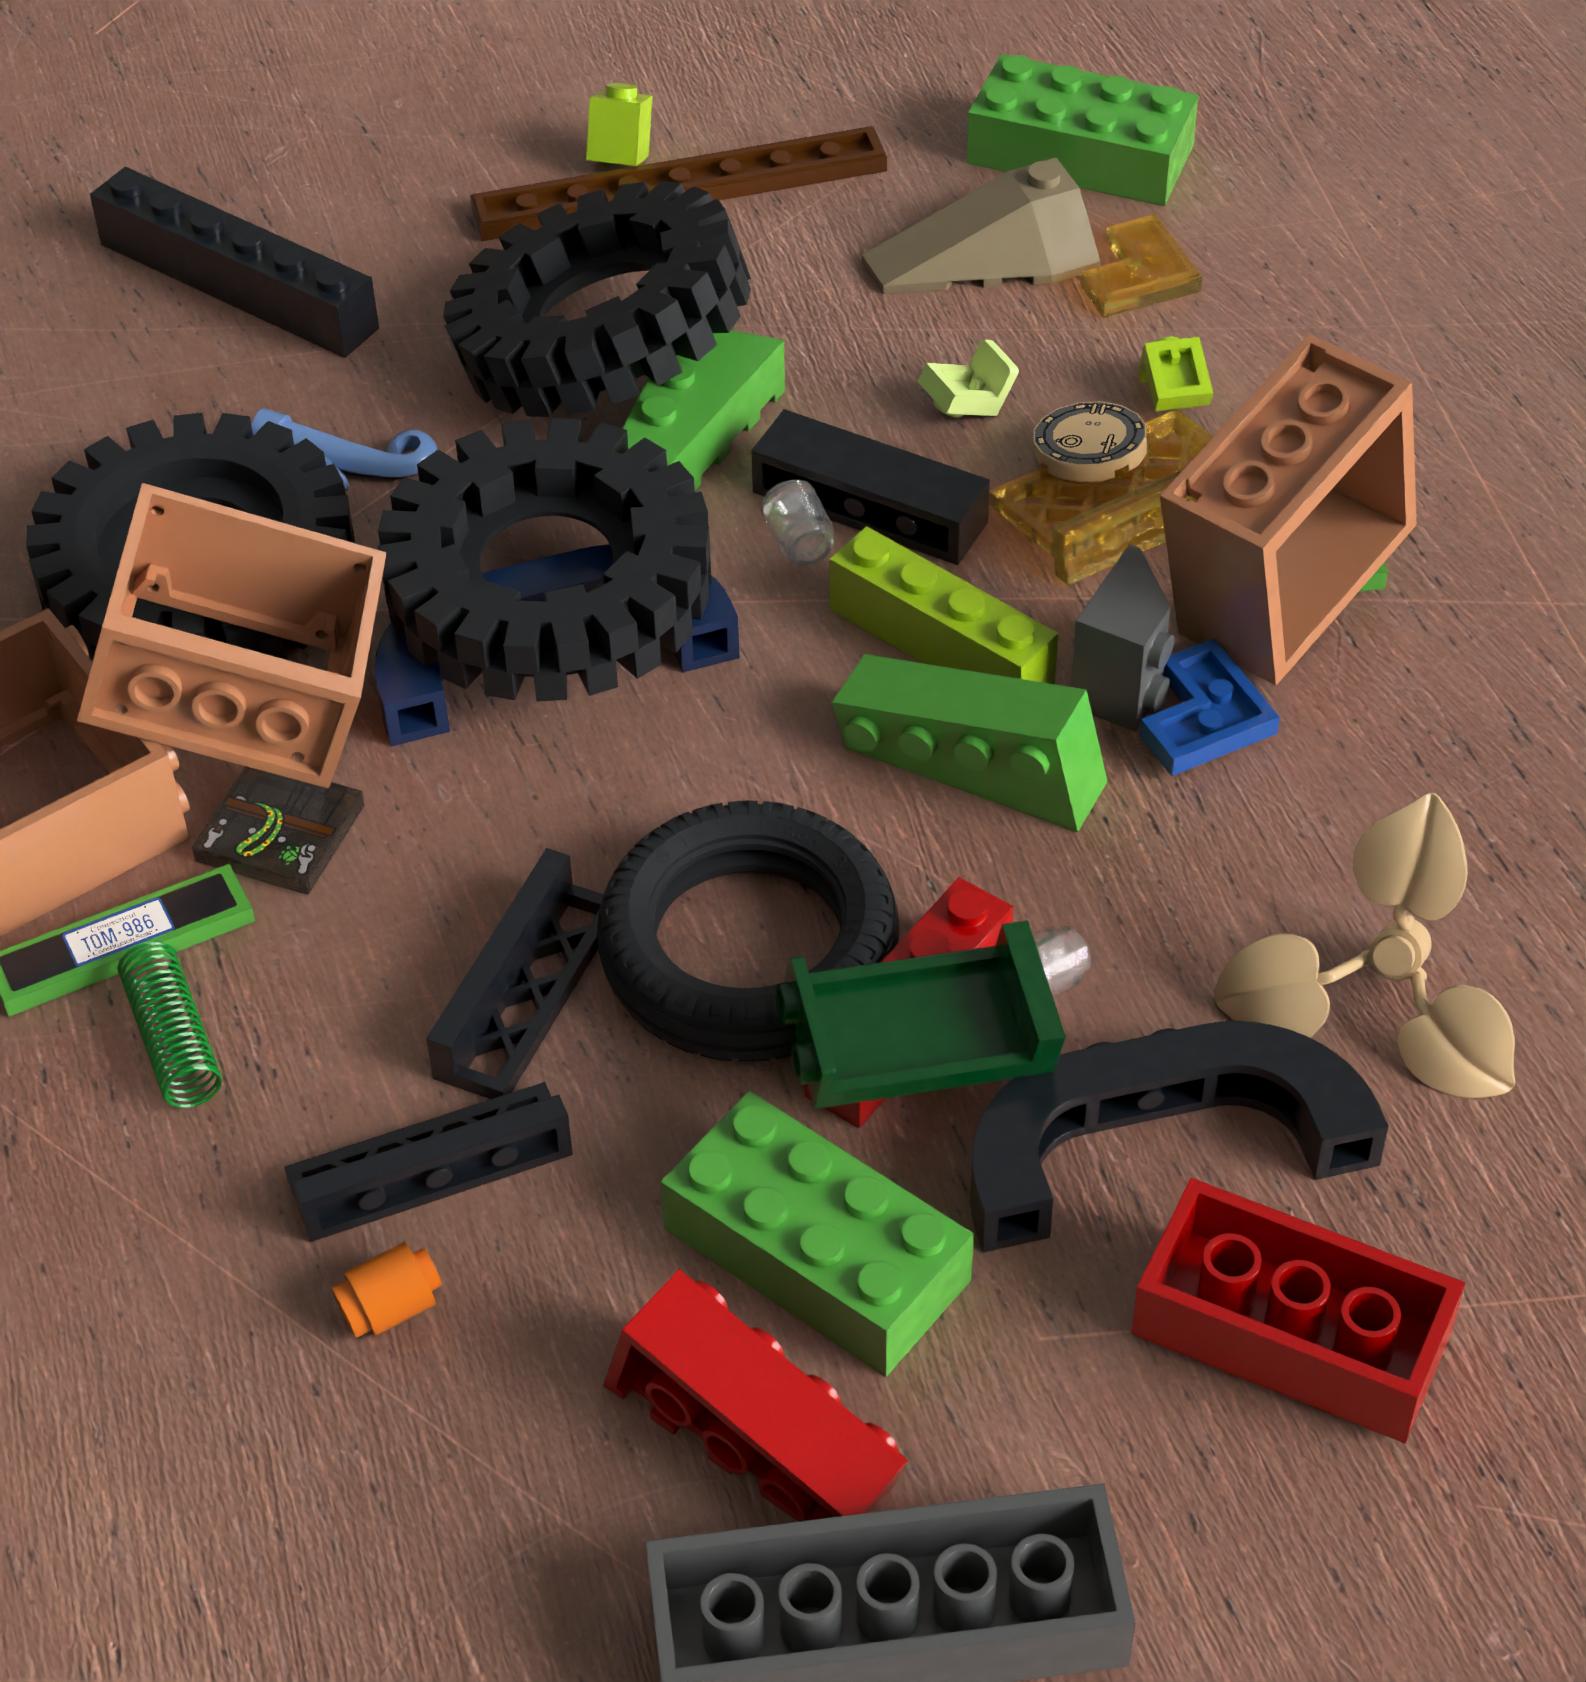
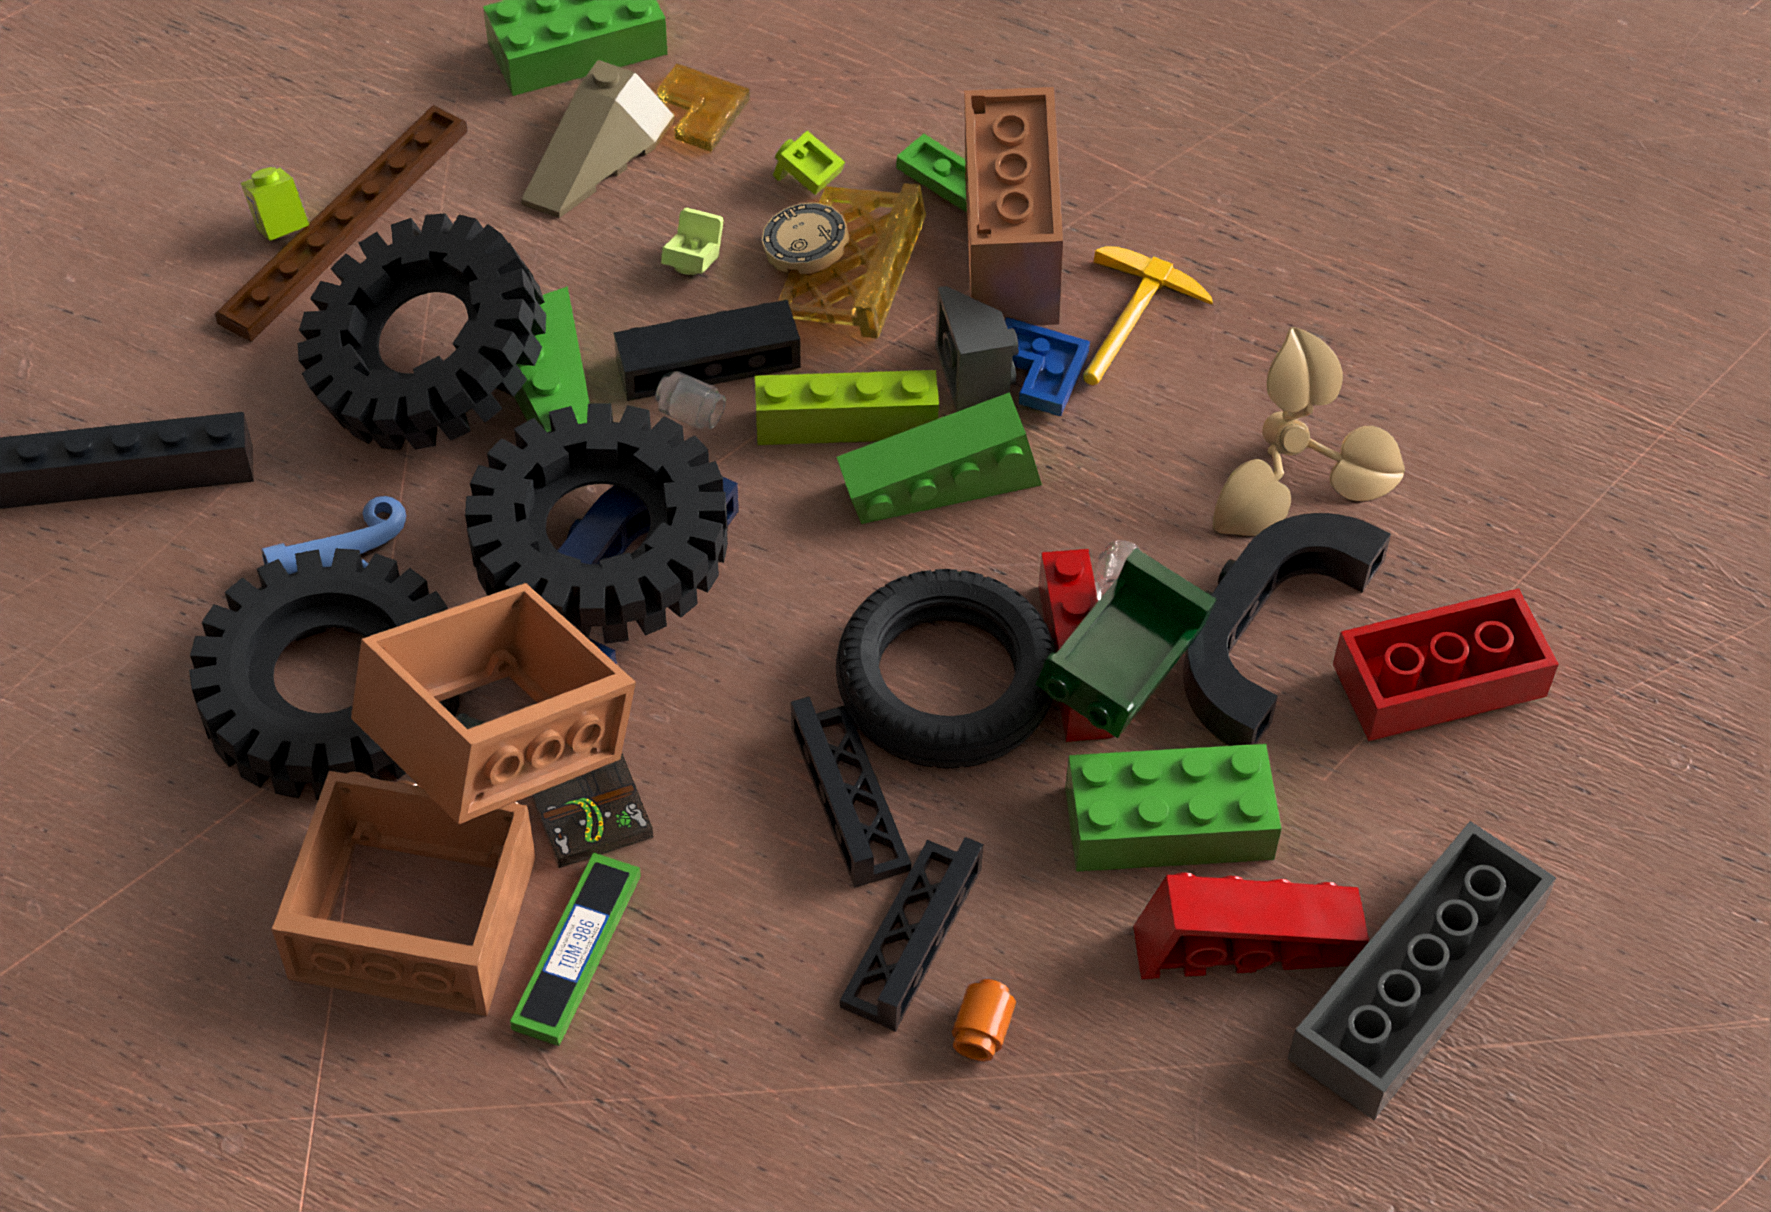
camera: 45 degrees left, 5 degrees up
green piece [117,941,223,1108] -> none
none -> yellow piece [1083,246,1213,386]

